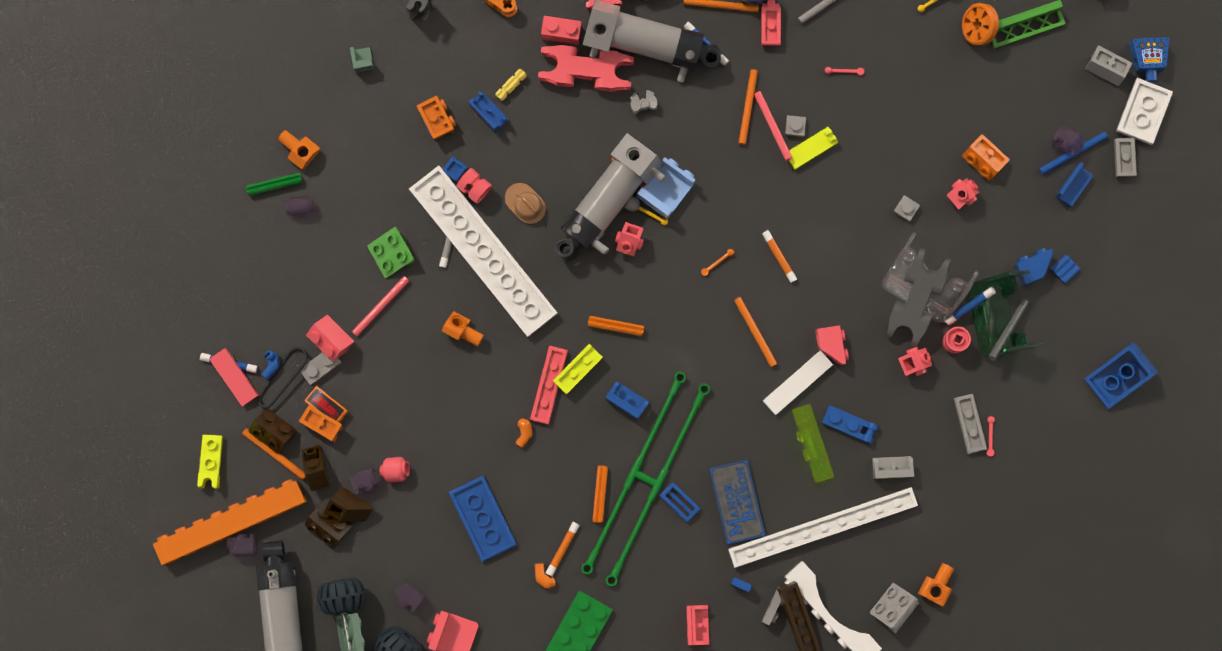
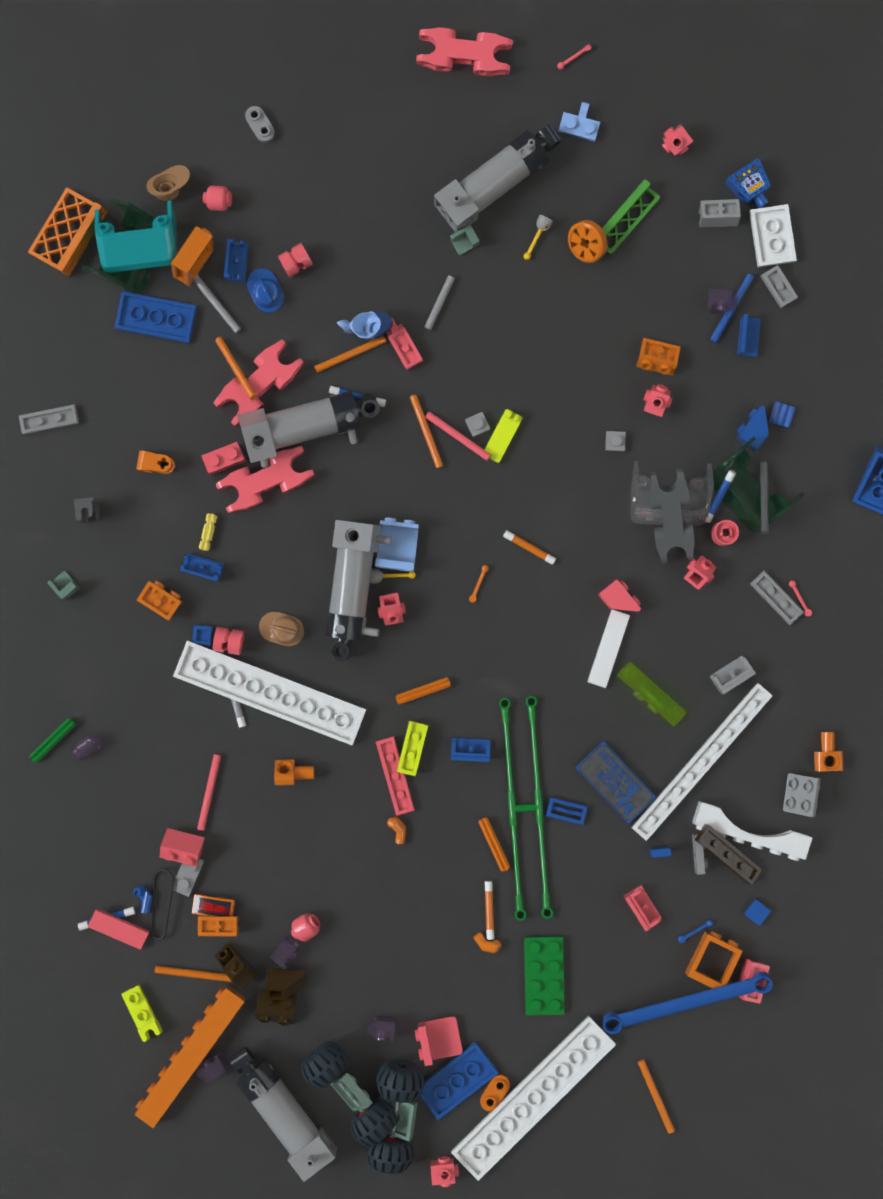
camera: 30 degrees left, 5 degrees up
dark brown bracket [249,408,297,454] -> none
orange piece [278,130,320,170] -> none
bright green hinge [367,226,414,279] -> none
blue tile [448,476,517,562] -> none
light grey piece [630,90,657,114] -> none
orange bar [734,297,777,367] -> none
blue plate [822,405,879,444] -> none
coral hinge [825,67,864,76] -> none

